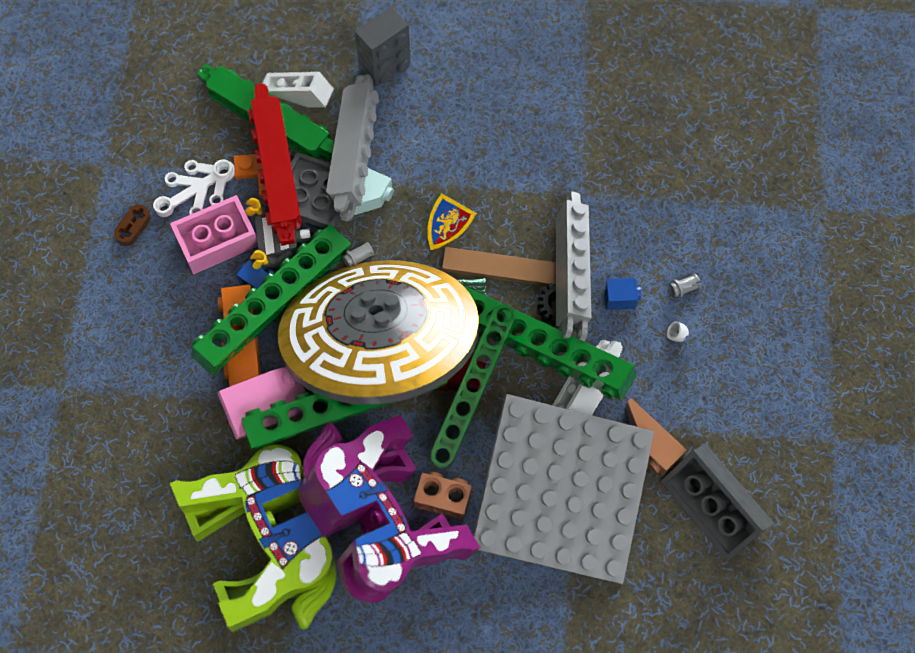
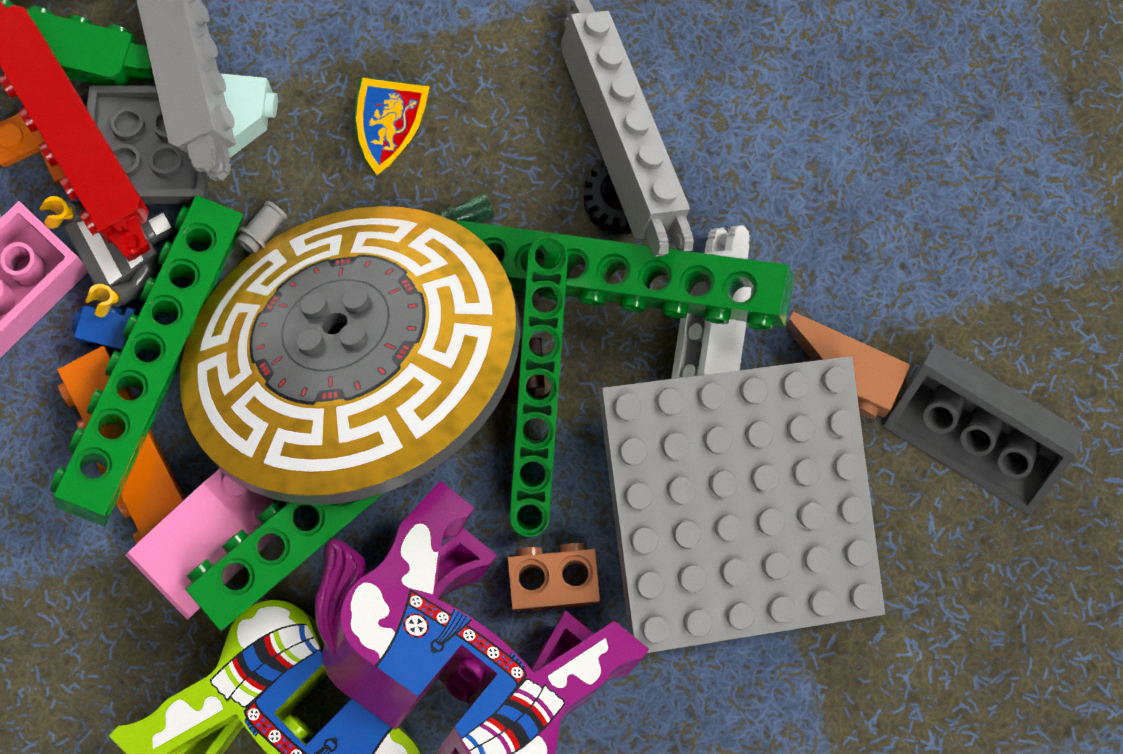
camera: 20 degrees left, 10 degrees up
medium nougat tile [442,247,556,286] -> none
blue brick [604,278,641,310] -> none
white hinge [667,321,689,342] -> none
light grey pin [668,274,701,298] -> none

